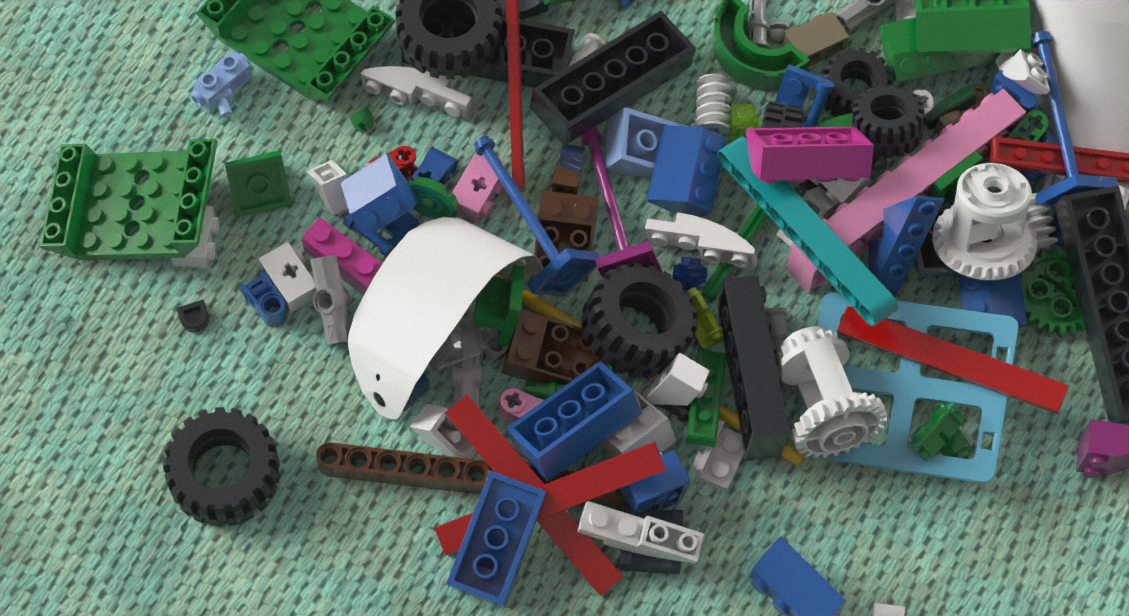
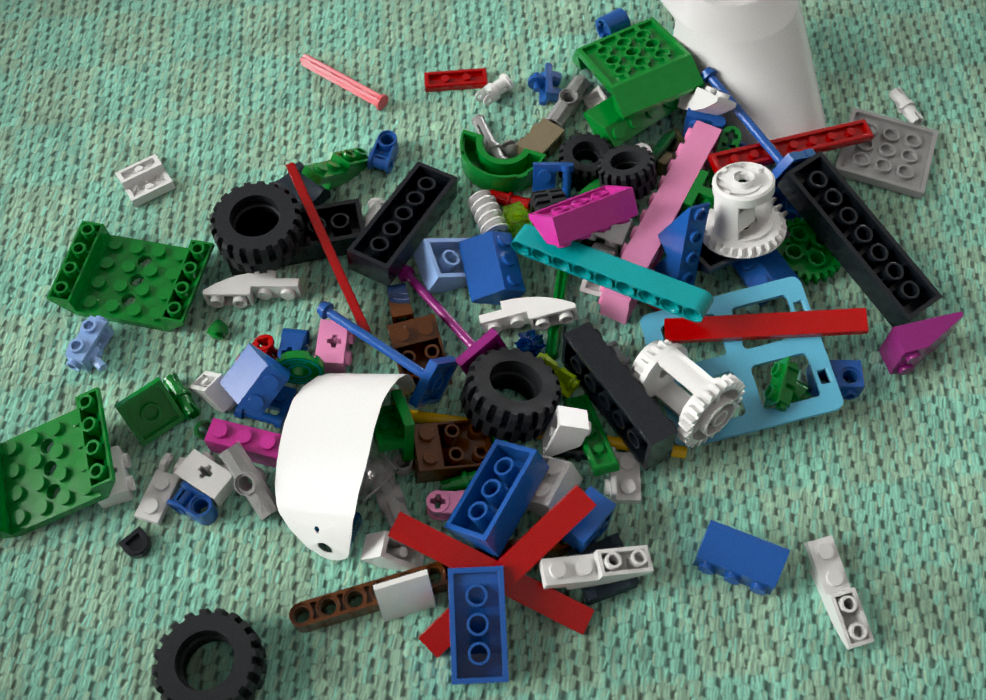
camera: 20 degrees left, 5 degrees down
none -> white hinge [134,452,186,526]
none -> green pin [163,373,201,420]
none -> green hinge [194,420,212,440]
none -> white slope [373,569,436,622]
none -> red axle [489,189,530,213]
none -> blue brick [806,360,865,400]

